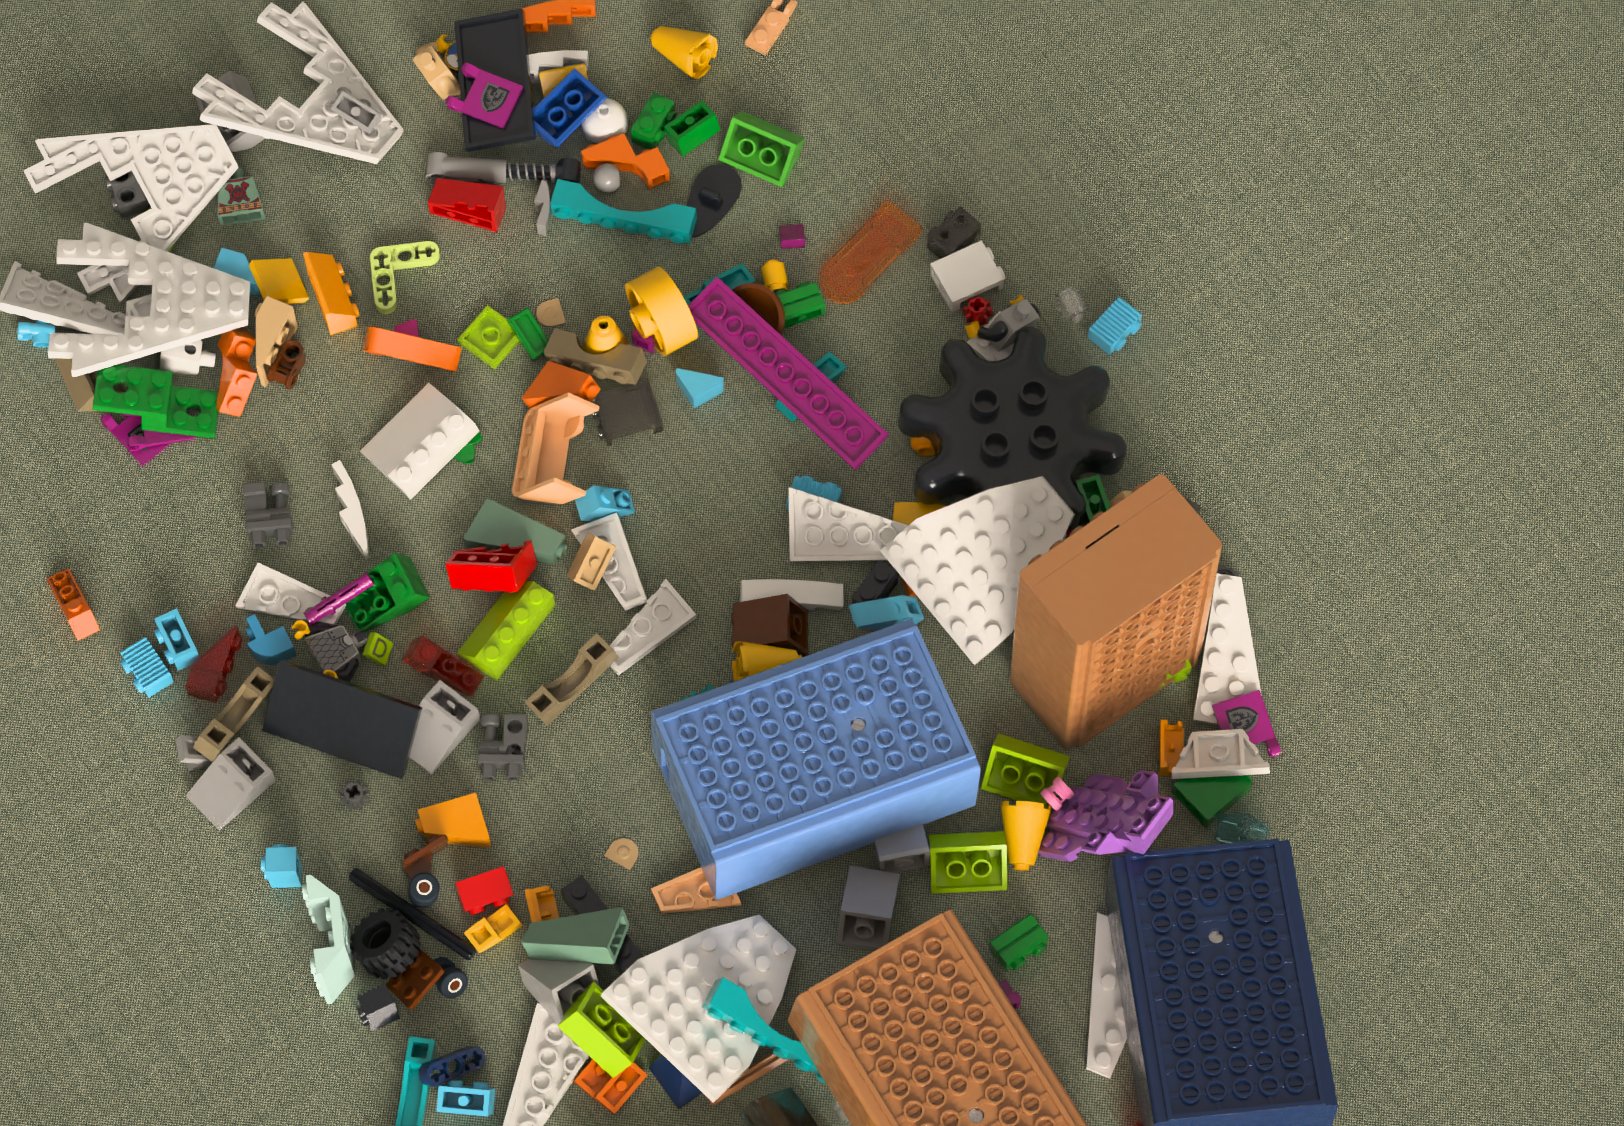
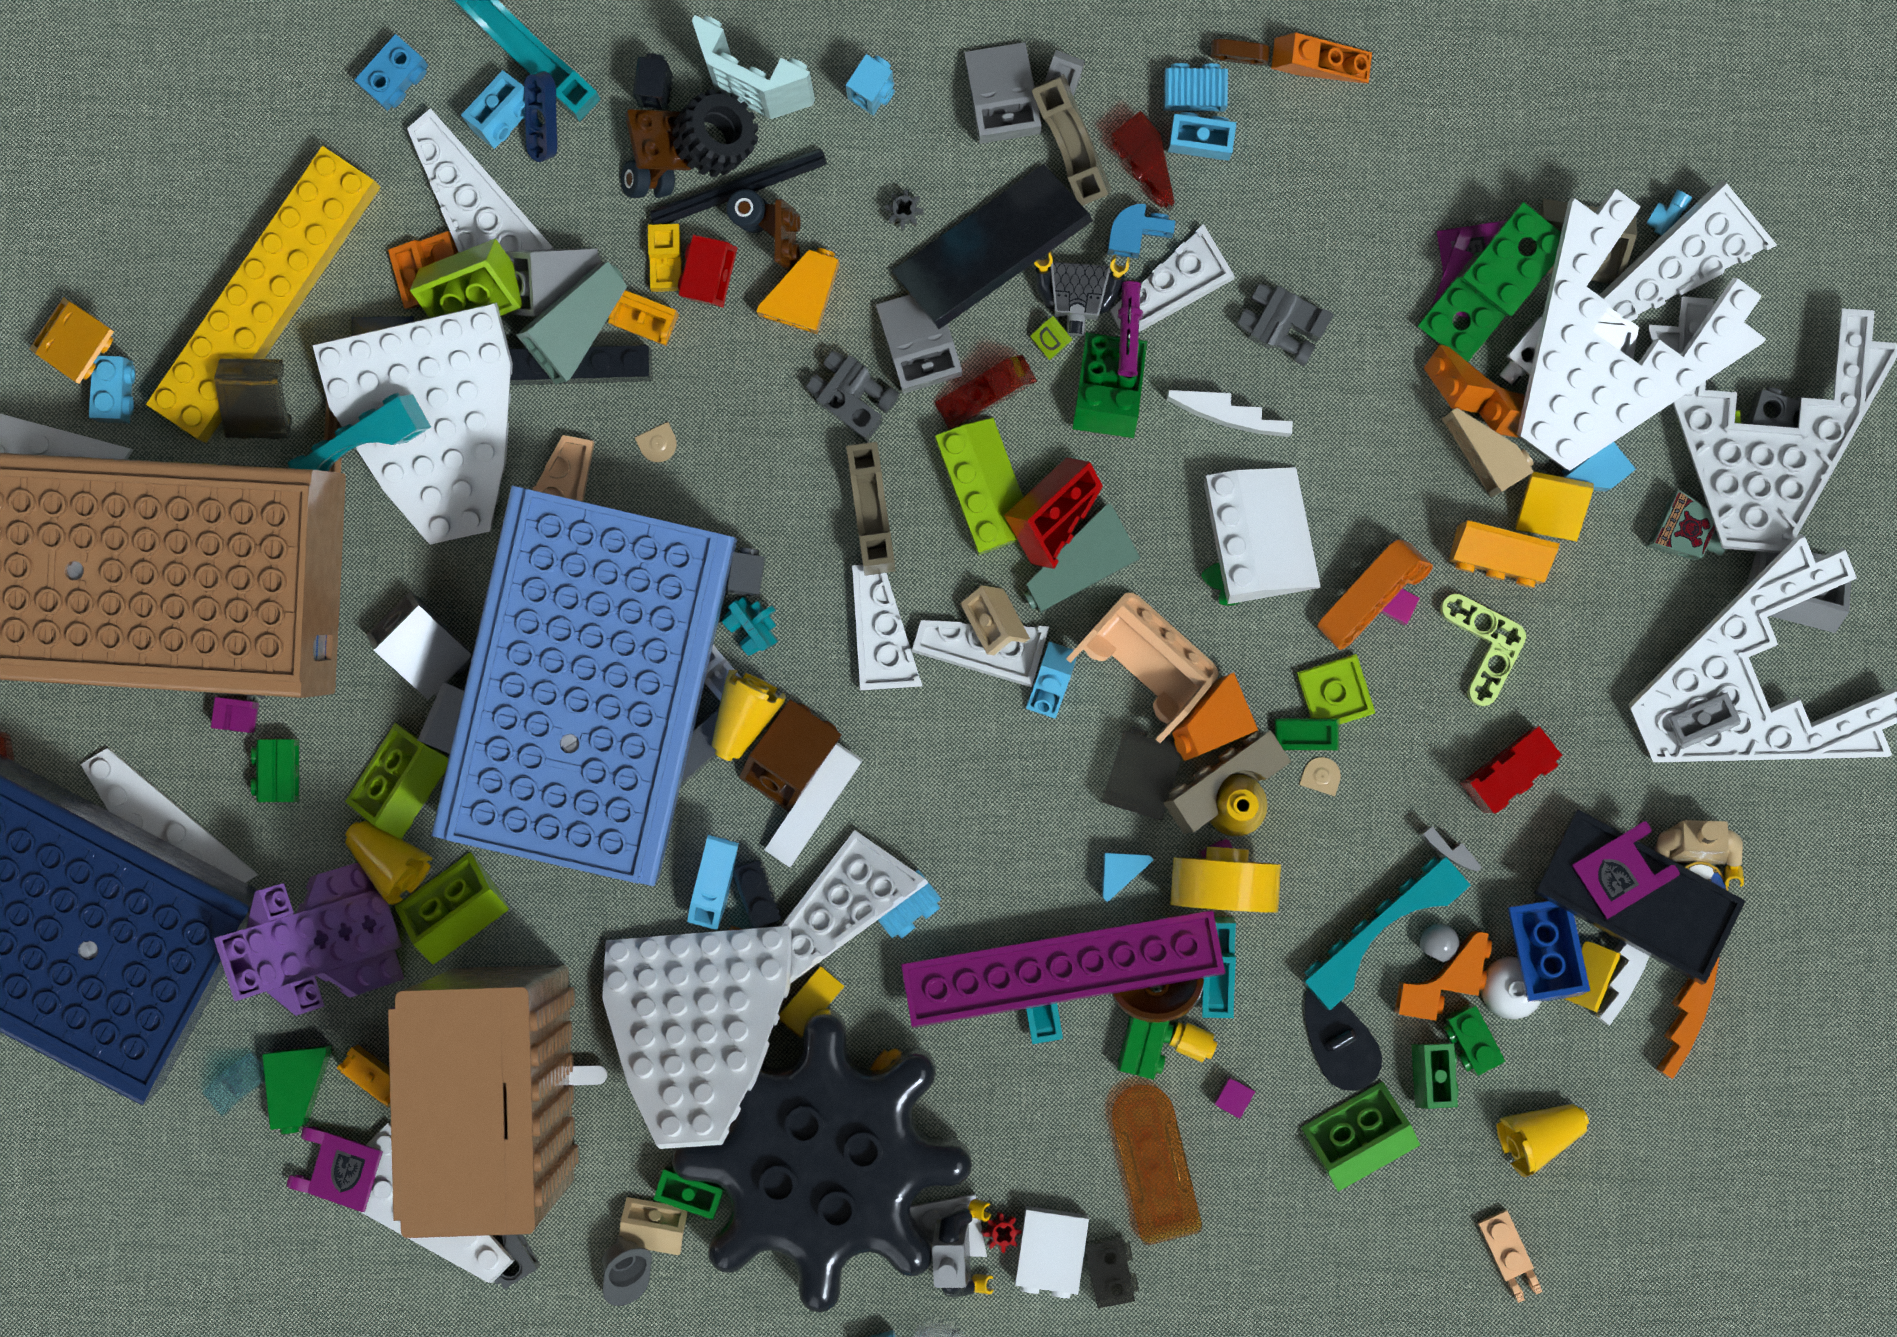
camera: 125 degrees right, 20 degrees up
reddish brown piece [267,340,306,390] -> none
piece [425,152,581,184] -> none
bright pink wheel [1040,776,1075,811] -> none
white wing [1172,729,1270,779] -> none
none -> reddish brown beam [1210,39,1270,65]

